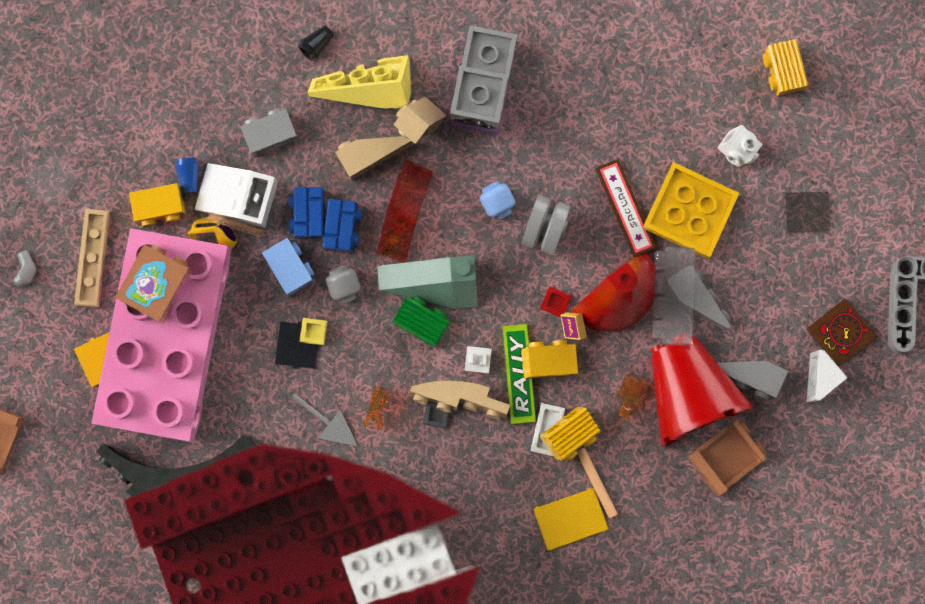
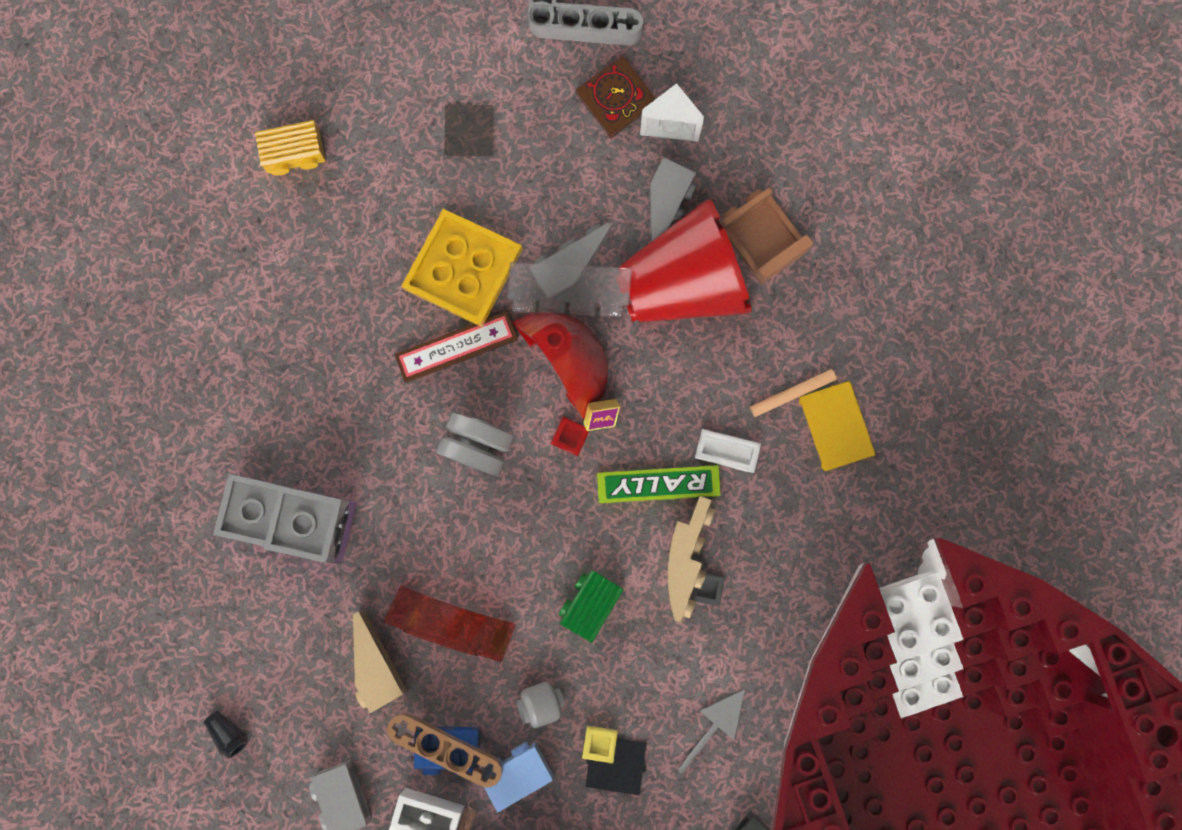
camera: 90 degrees left, 0 degrees up
light yellow wedge [308,55,411,109] -> none
blue brick [322,199,362,253] -> none
clear orange plate [364,385,389,430] -> none
sand green wedge [377,256,478,309] -> none
tan brick [393,97,447,144] -> none
white tile [465,346,492,374] -> none
light blue head [480,181,515,219] -> none
yellow brick [521,340,578,379] -> none
yellow brick [540,407,601,461] -> none
clear orange plate [616,374,648,420] -> none
white brick [717,125,763,167] -> none
none -> medium nougat beam [387,713,503,788]

